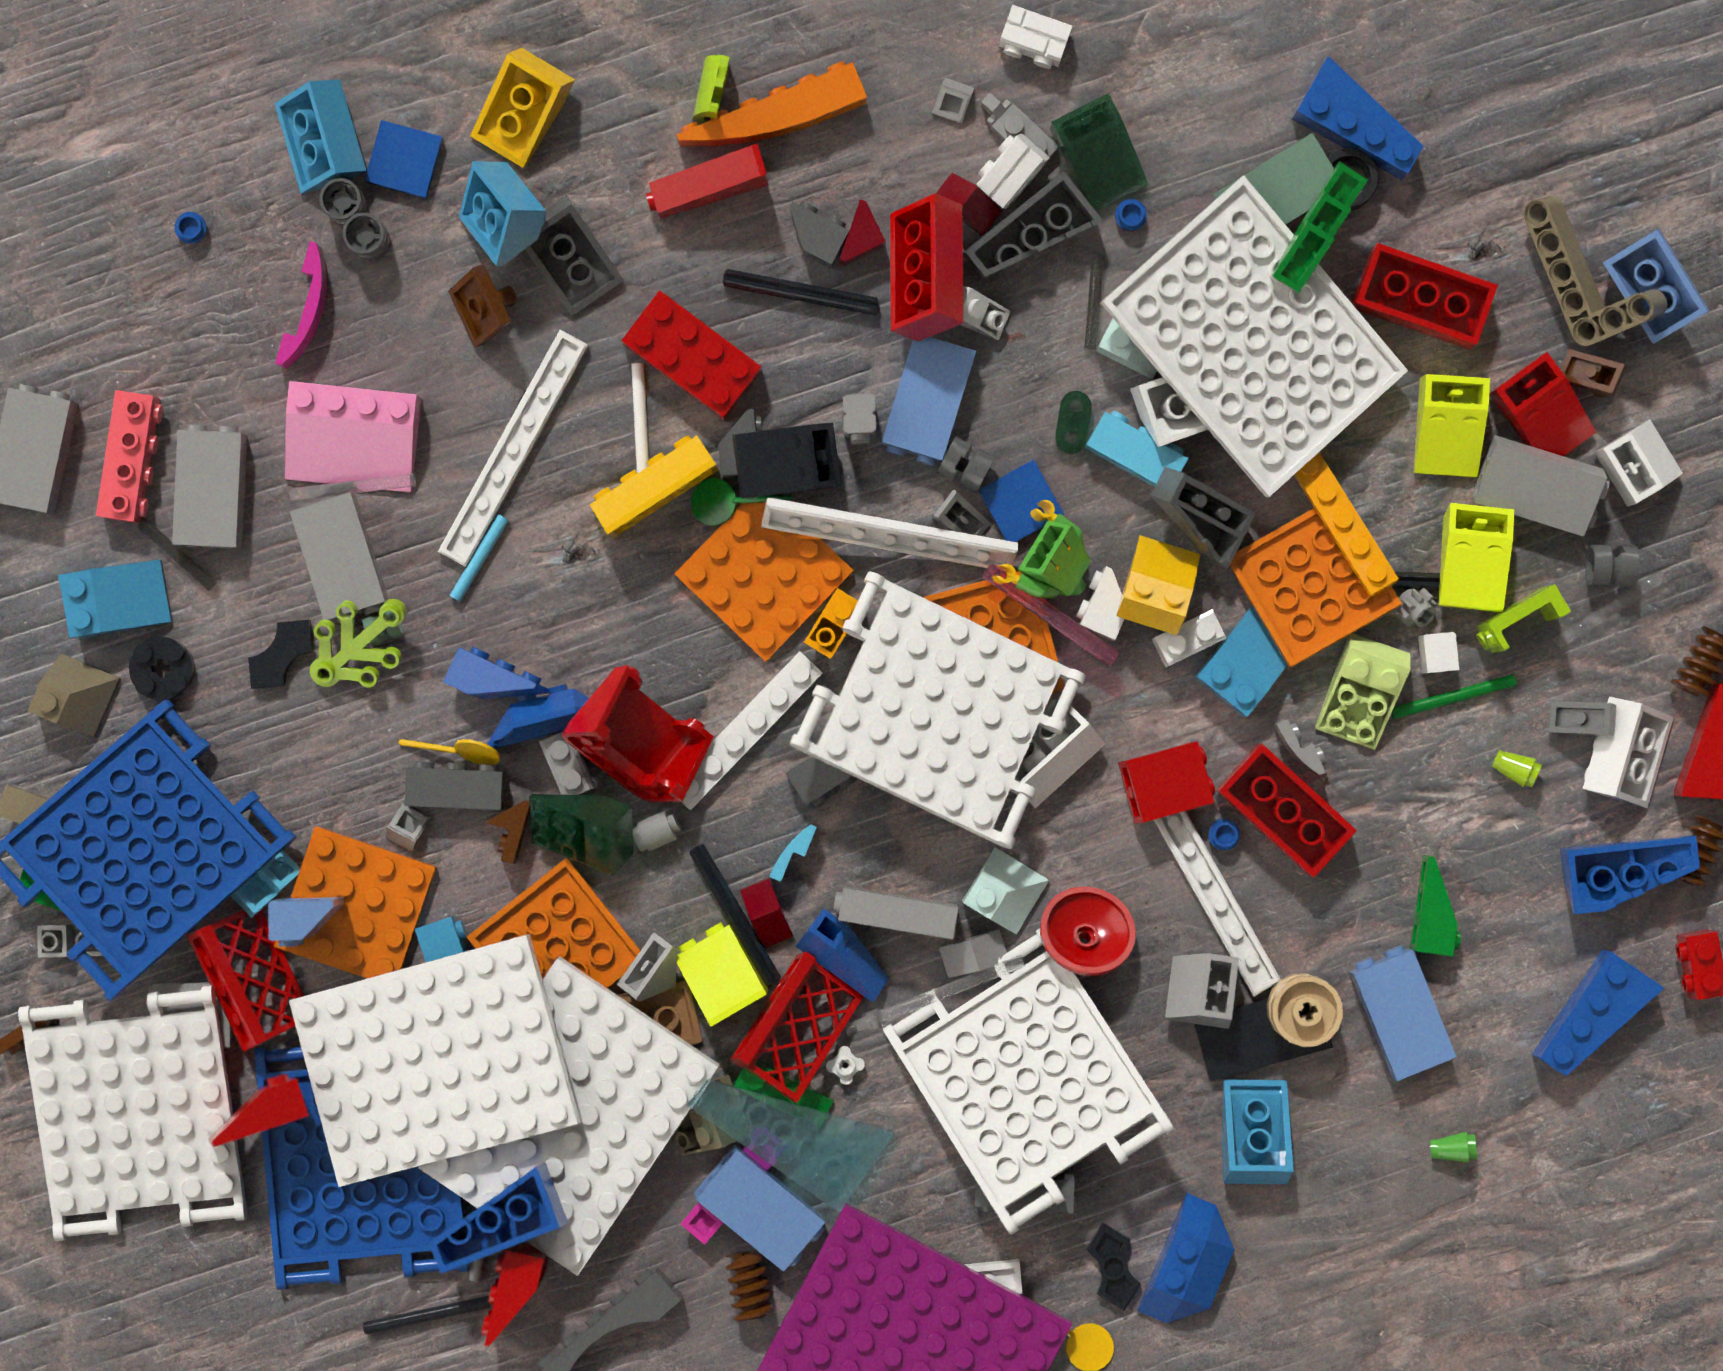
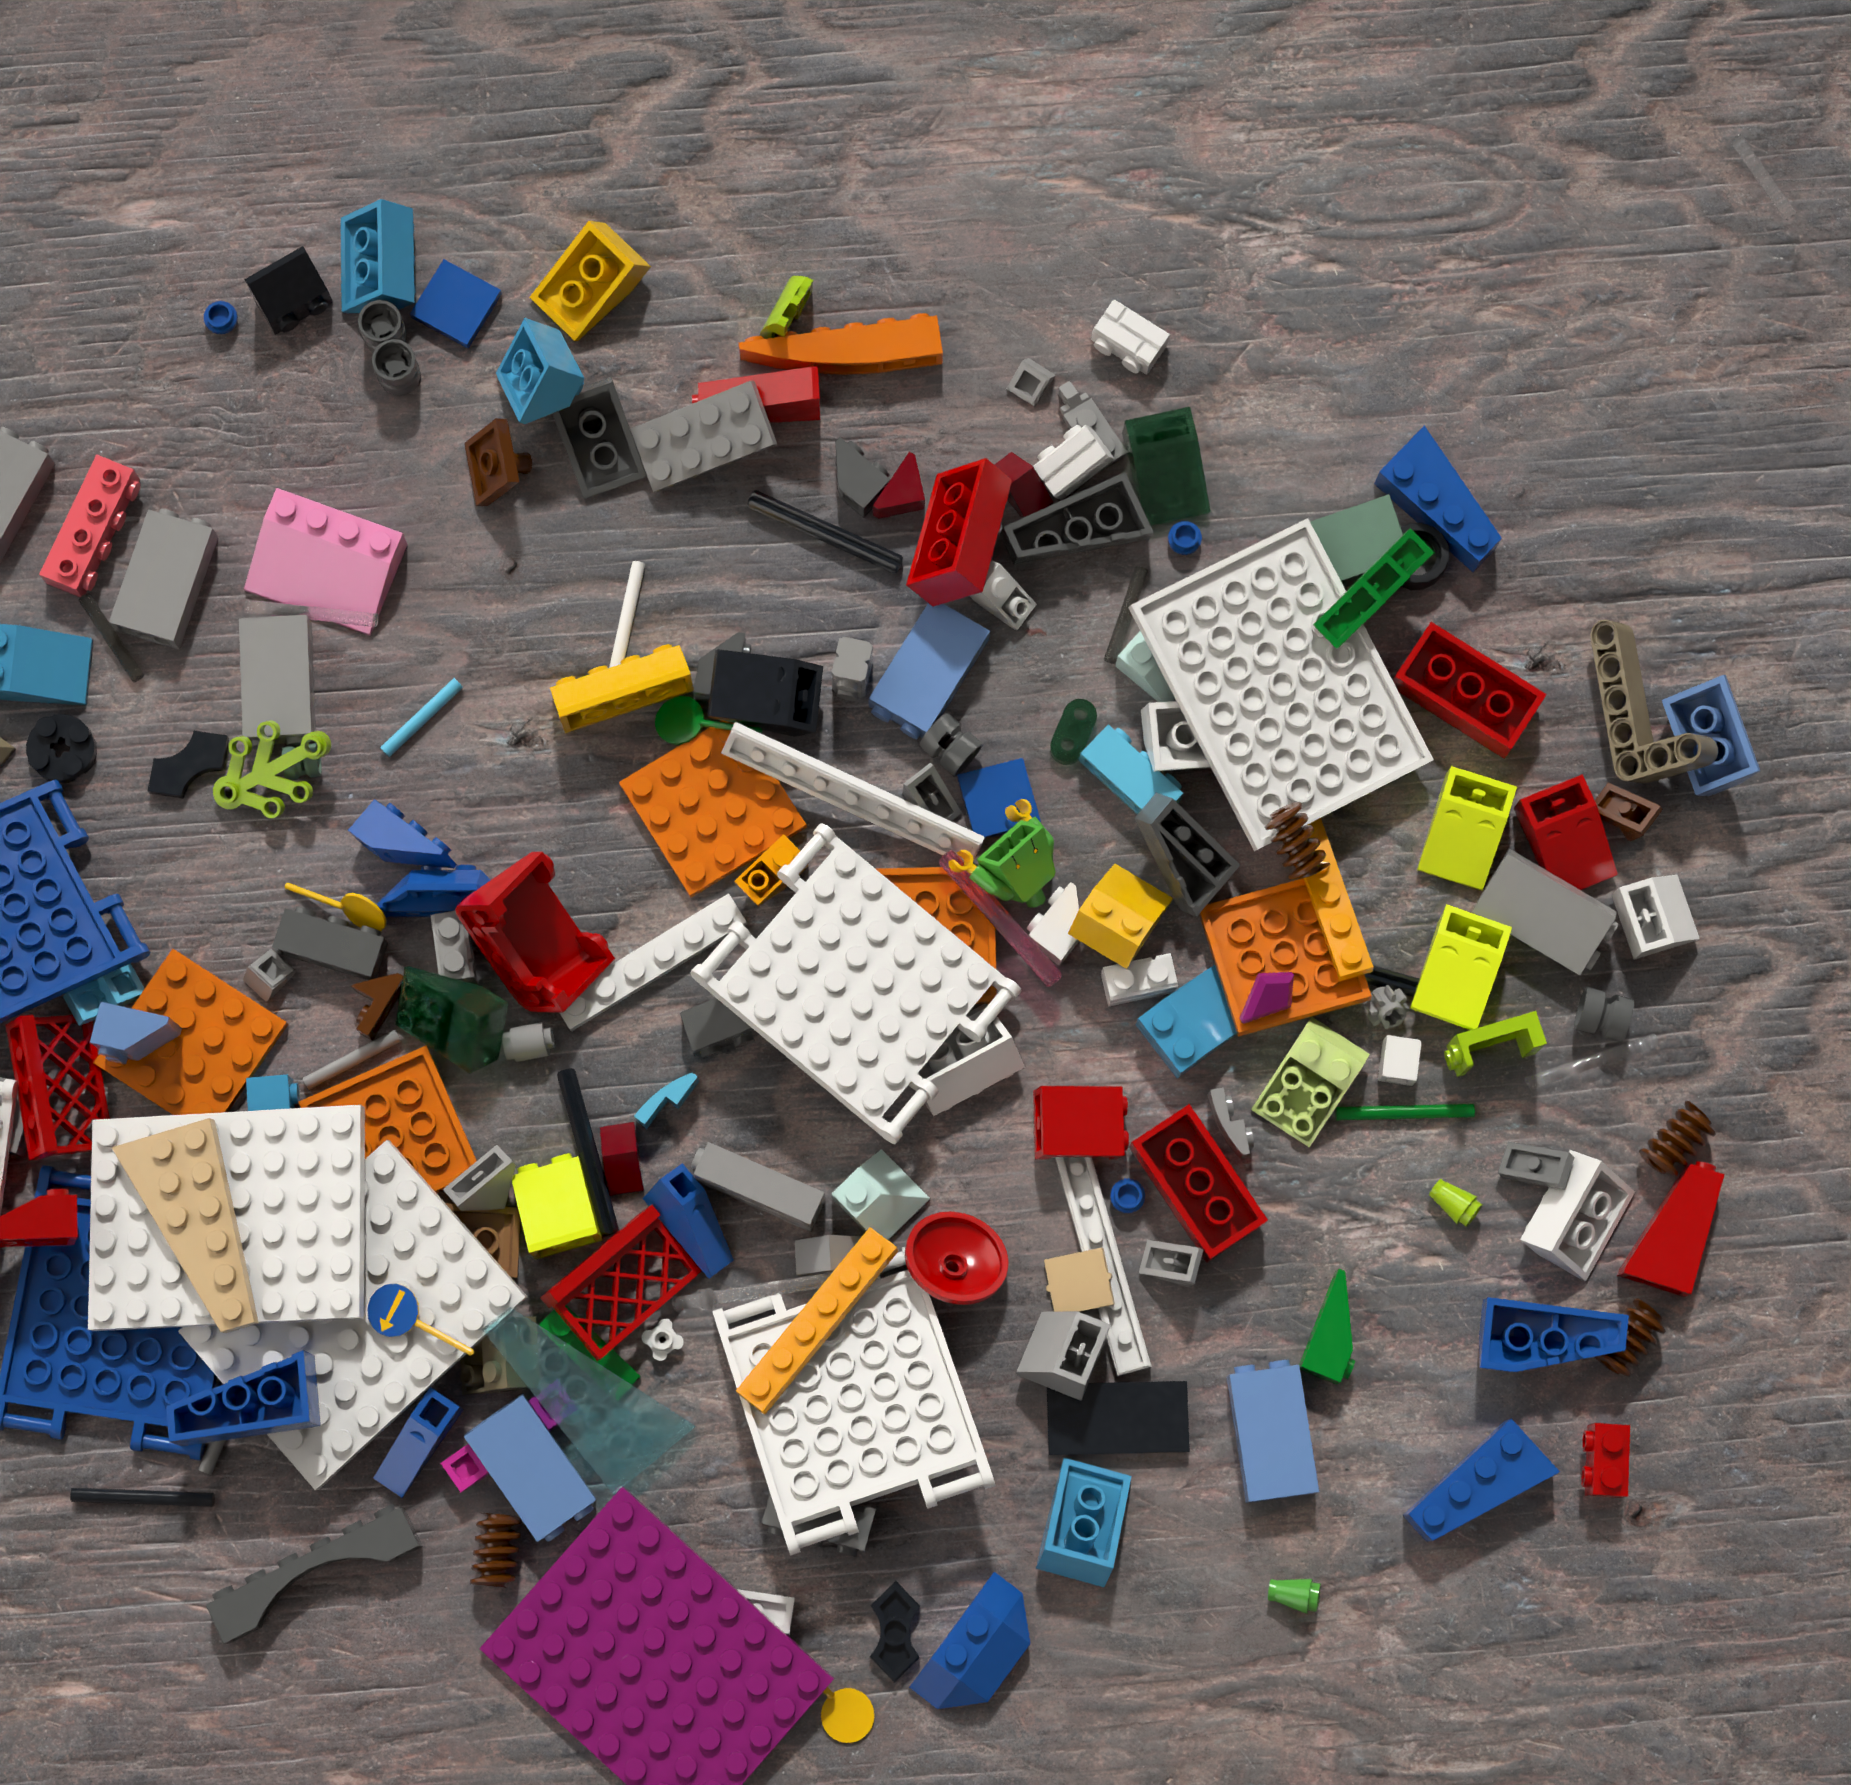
camera: 10 degrees right, 10 degrees down
dark pink slope [275,241,327,369] -> none
white tile [438,330,588,567] -> none
red slope [481,1242,548,1347] -> none
red brick [621,290,763,421] -> none
tan wheel [1267,973,1343,1047] -> none
none -> tan wing [111,1118,259,1333]
none -> black slope [244,246,333,335]
none -> light grey bar [303,1029,402,1090]
none -> blue piece [367,1283,474,1356]
none -> blue slope [373,1387,464,1498]
none -> light grey plate [631,381,777,492]
none -> light orange plate [736,1227,899,1415]
none -> tan piece [1044,1248,1115,1312]
none -> light grey slope [1139,1240,1203,1288]
none -> magenta piece [1239,972,1294,1023]
none -> reddish brown piece [1264,802,1330,879]

